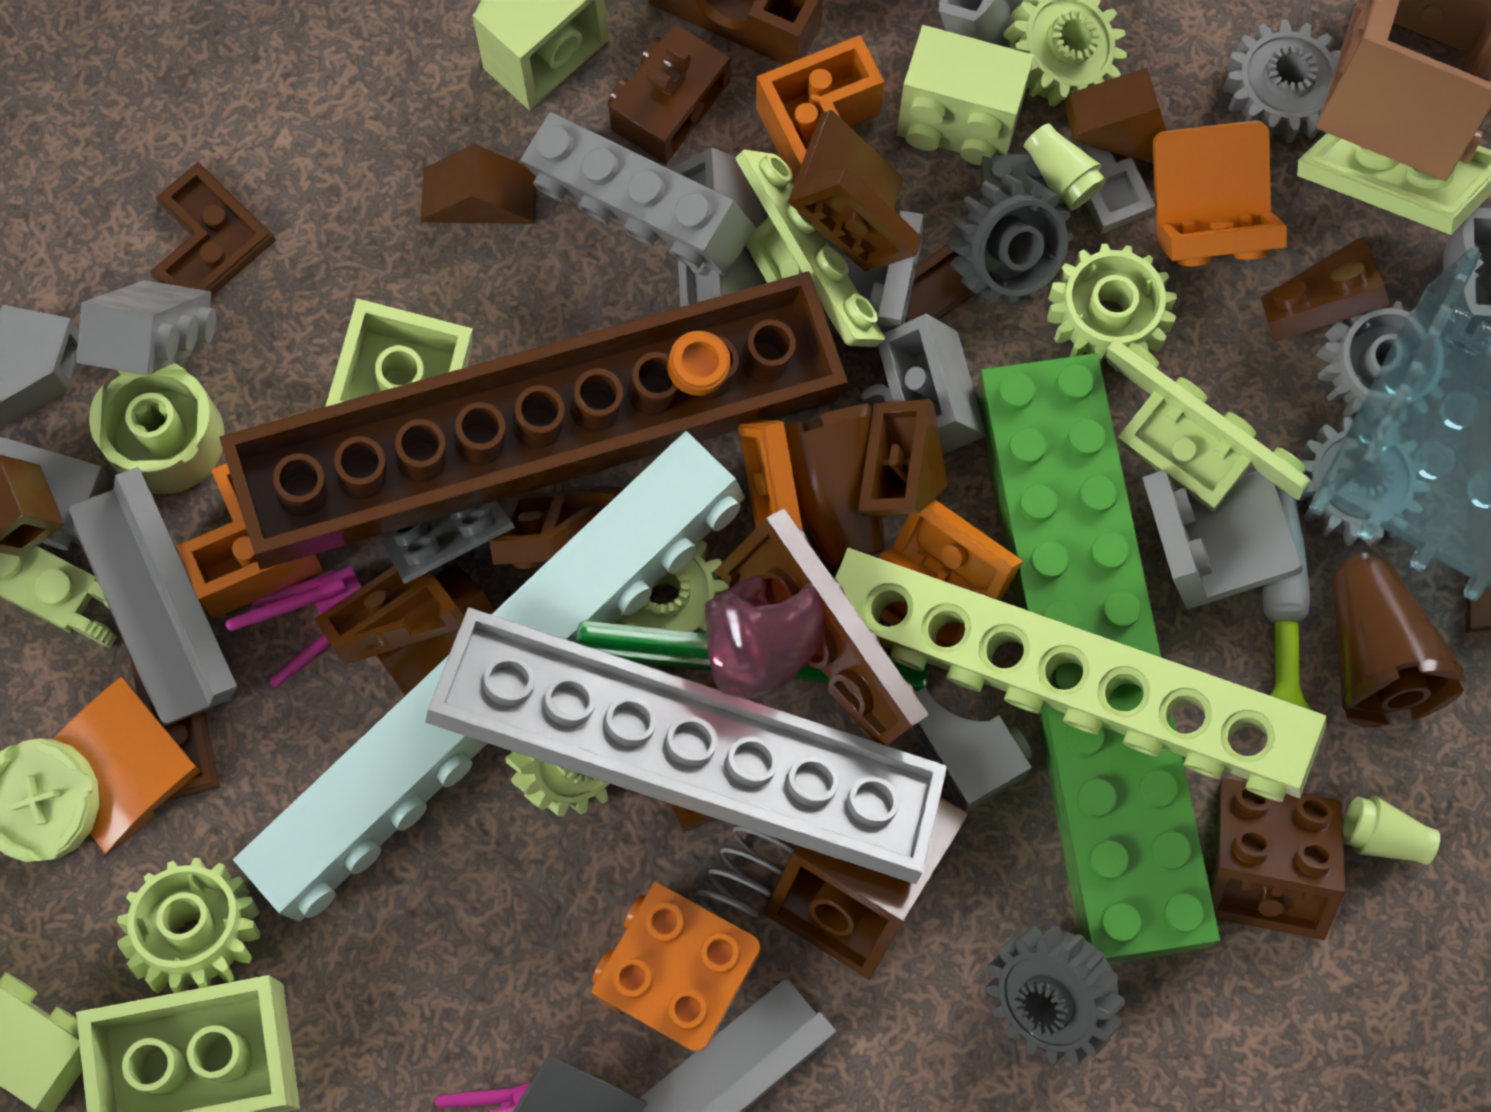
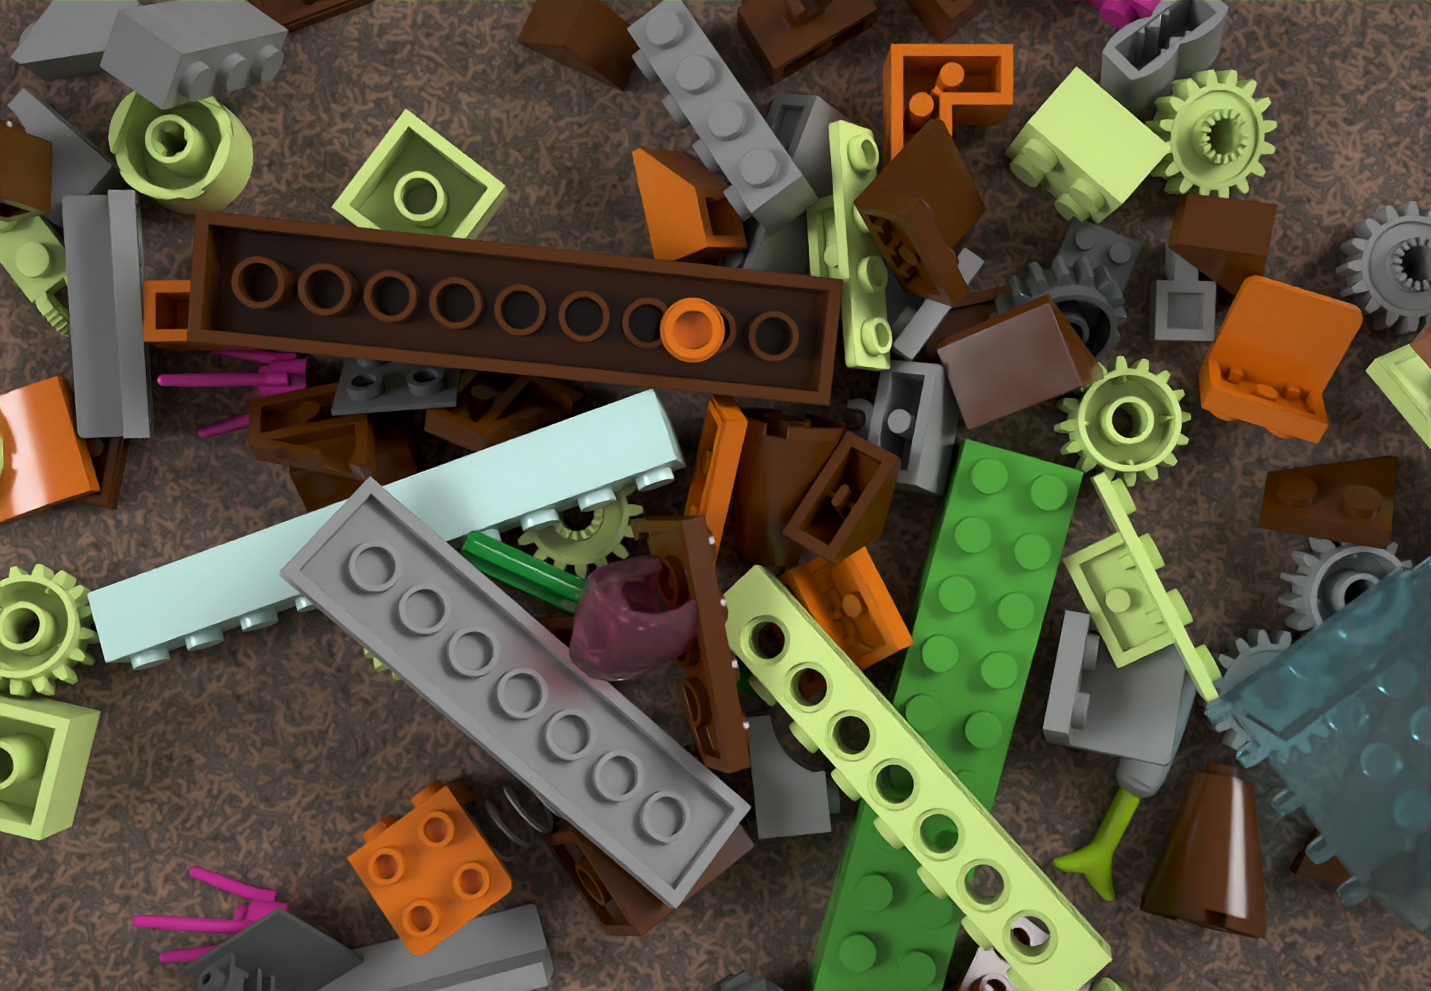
camera: 25 degrees right, 15 degrees up
yellowish green cone [1023,123,1106,210] -> none
none -> orange slope [632,148,747,264]
none -> reddish brown slope [937,294,1104,430]

